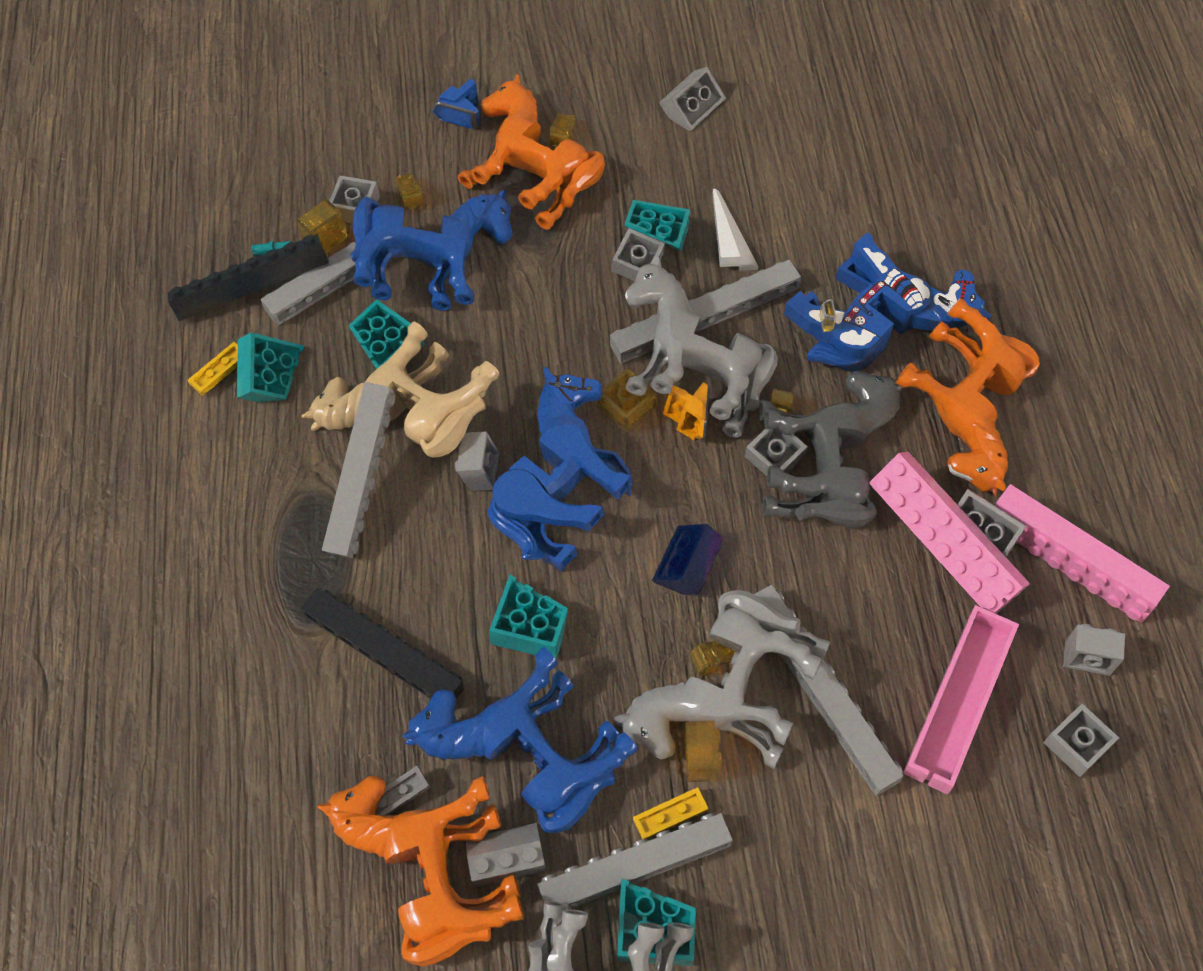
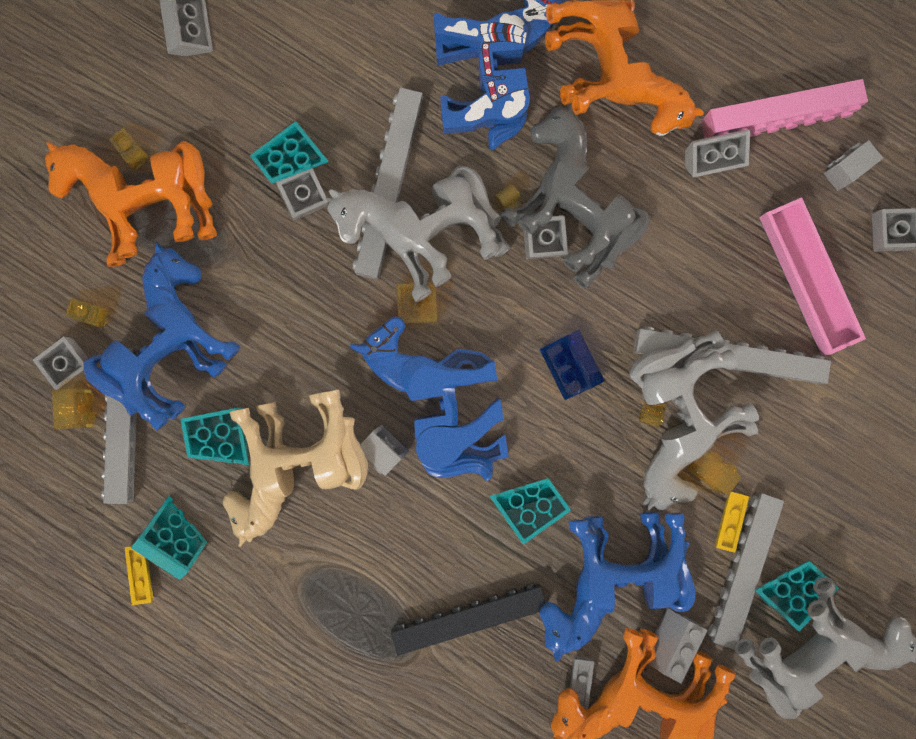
camera: 55 degrees left, 25 degrees up
black brick [167,234,329,321] -> none
teal pin [251,240,292,257] -> none
light grey brick [322,382,396,559] -> none
blue piece [431,79,481,129] -> none
light orange piece [663,382,710,440] -> none
white wedge [713,189,758,271] -> none
piece [819,299,836,332] -> none
bright pink piece [869,452,1030,614] -> none

